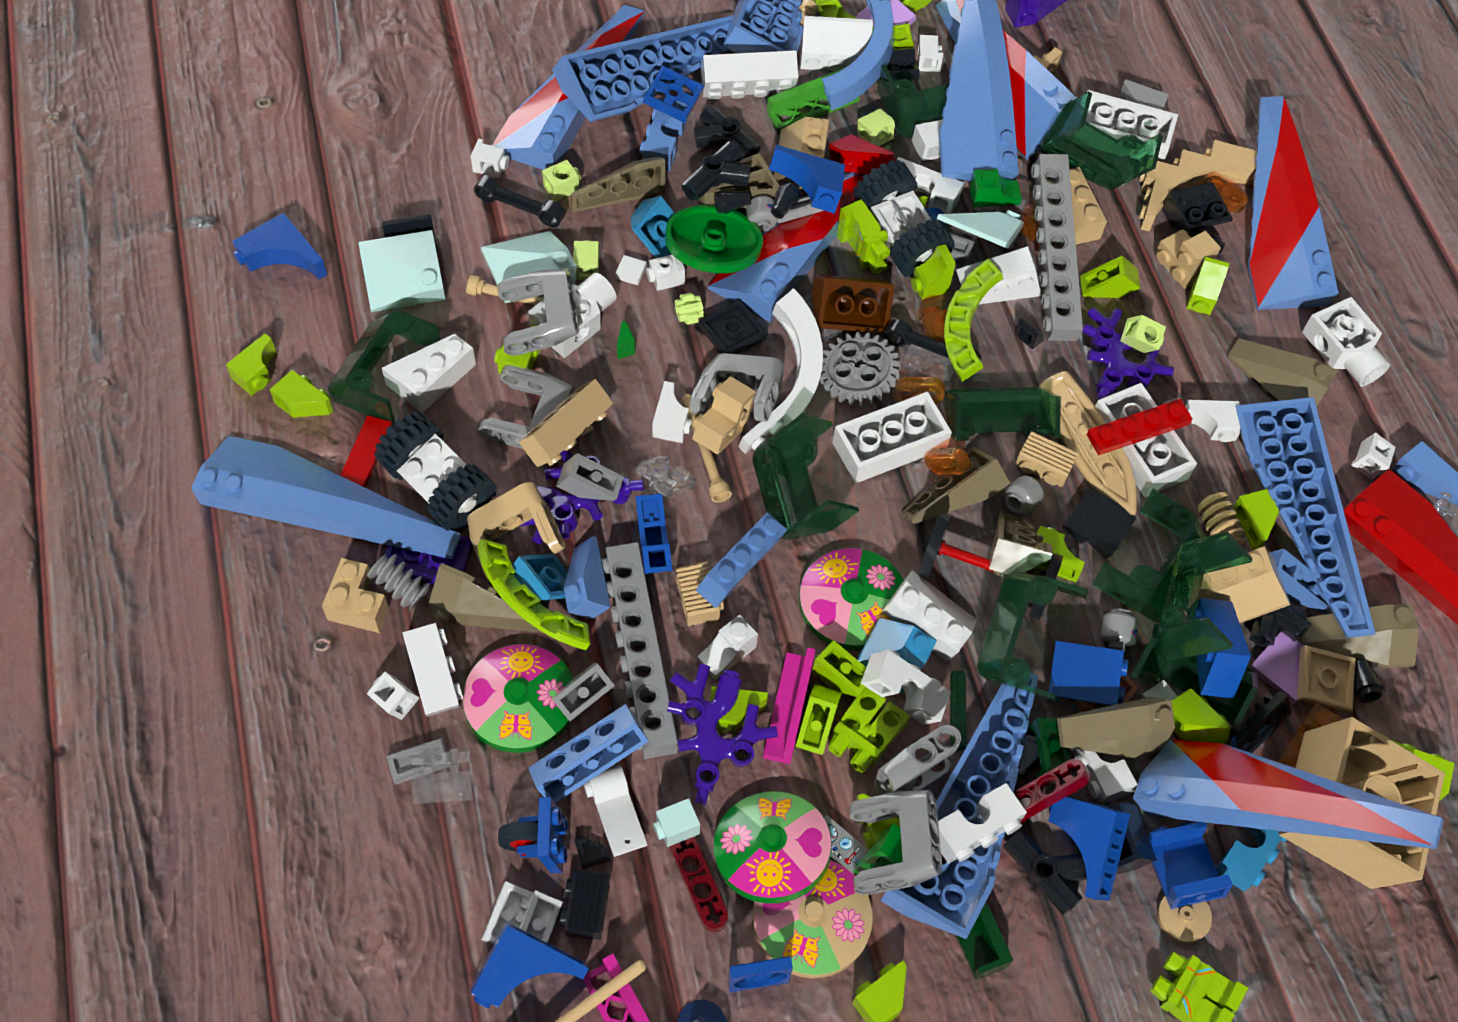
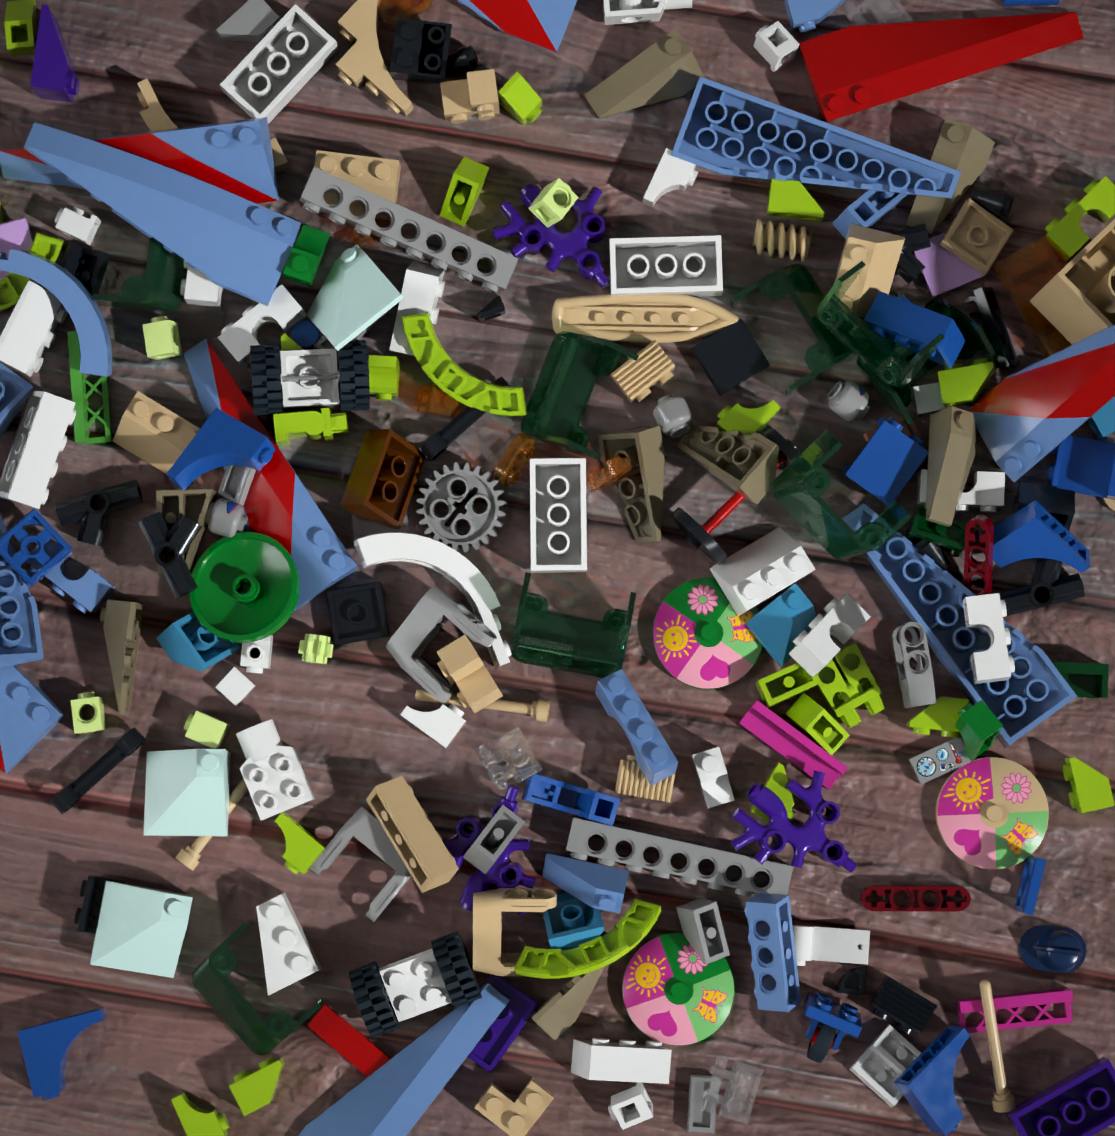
camera: 60 degrees left, 25 degrees up
light grey piece [367,554,430,611] -> none
white brick [471,139,510,178] -> none
light grey connector [497,269,579,356] -> none
green slope [617,321,635,359] -> none
light aqua brick [653,798,700,847] -> none
black cone [714,190,751,215] -> none
dish [714,791,832,904] -> none
black cone [771,183,800,219] -> none
red slope [829,134,896,174] -> none
light grey connector [849,790,942,895] -> none
clear green axle [950,670,967,751] -> none
clear green windscreen [1040,91,1163,189] -> none
red plate [1086,398,1193,456] -> none

